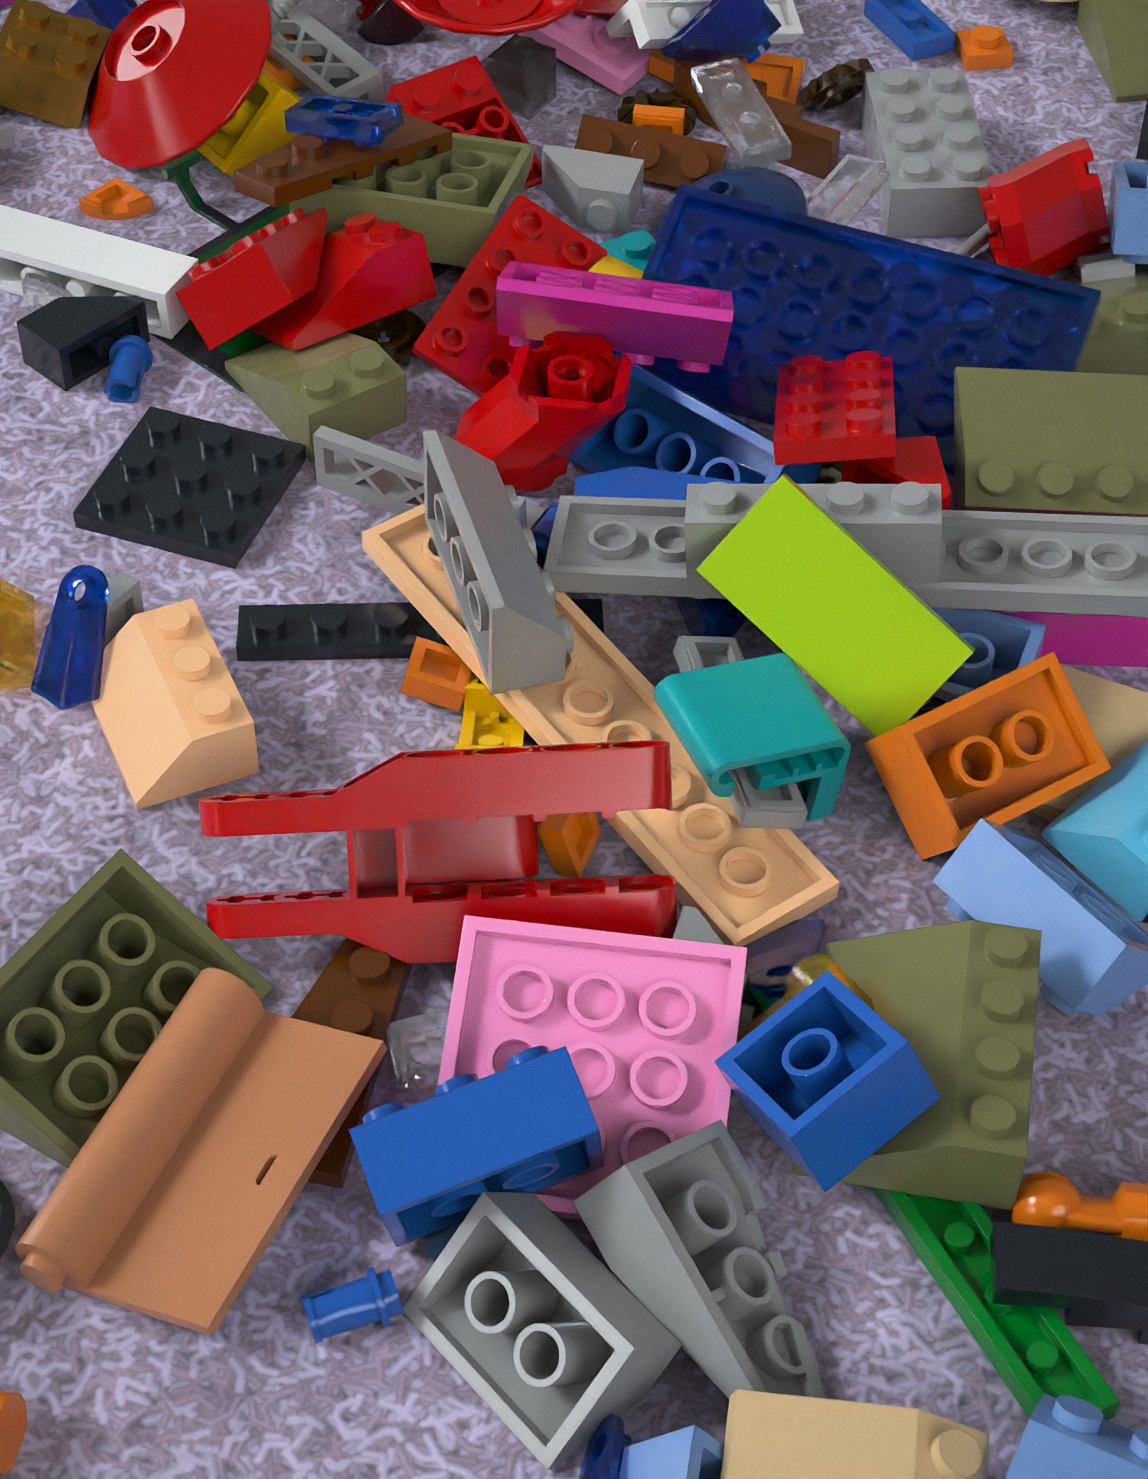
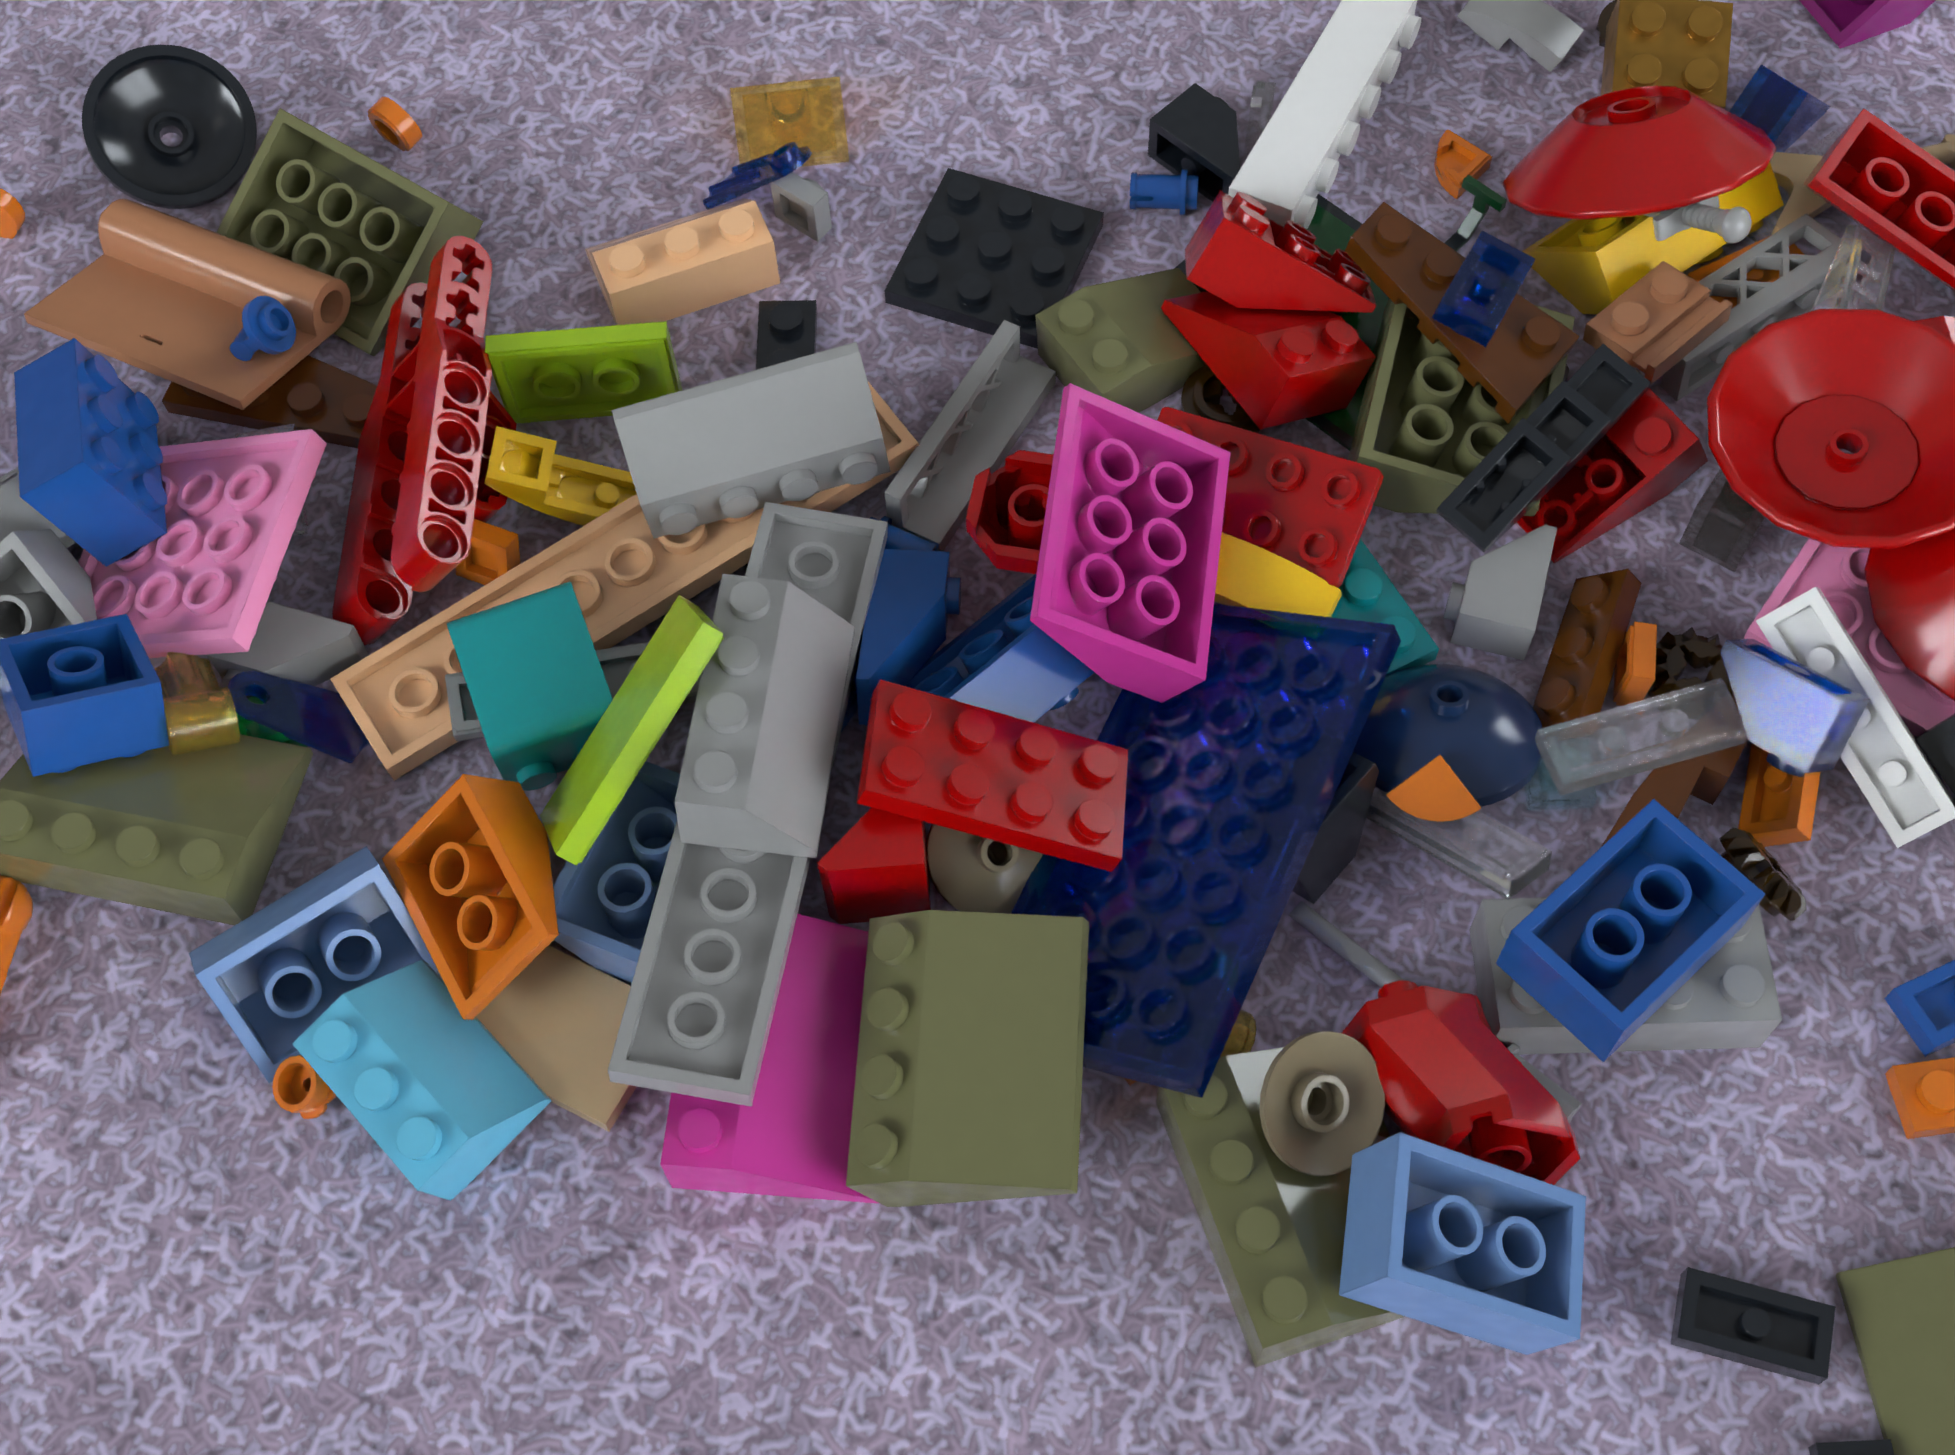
camera: 95 degrees right, 15 degrees up
none -> blue plate [230,296,296,361]
none -> lime tile [485,321,682,424]
none -> dark tan dish [1260,1031,1385,1176]
none -> orange tile [1386,754,1482,822]
none -> black slope [1436,344,1651,552]
none -> blue brick [1496,799,1765,1062]
none -> nougat plate [1583,261,1733,384]

